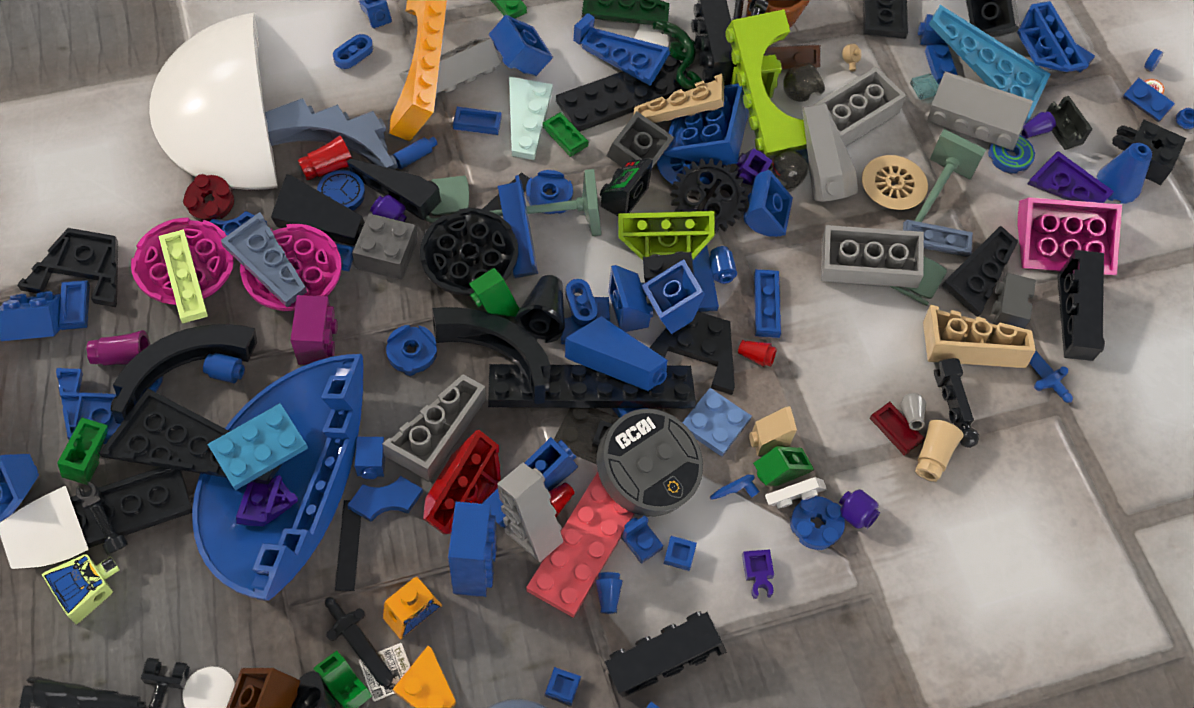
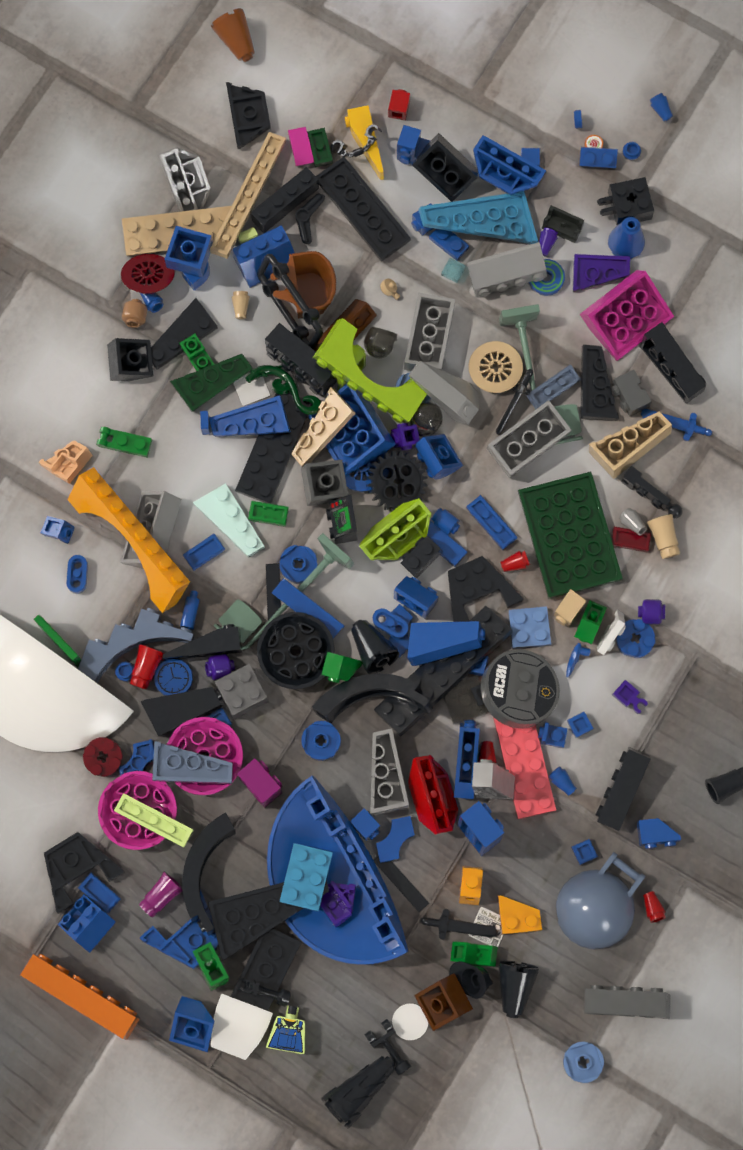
camera: 35 degrees left, 15 degrees up
blue brick [203,353,245,384] -> none
blue brick [489,15,553,76] -> none
blue slope [642,259,705,334] -> none
none -> green tile [34,615,81,668]
none -> blue plate [115,662,134,681]
none -> black sword [496,369,533,434]
none -> dark green plate [518,472,623,599]

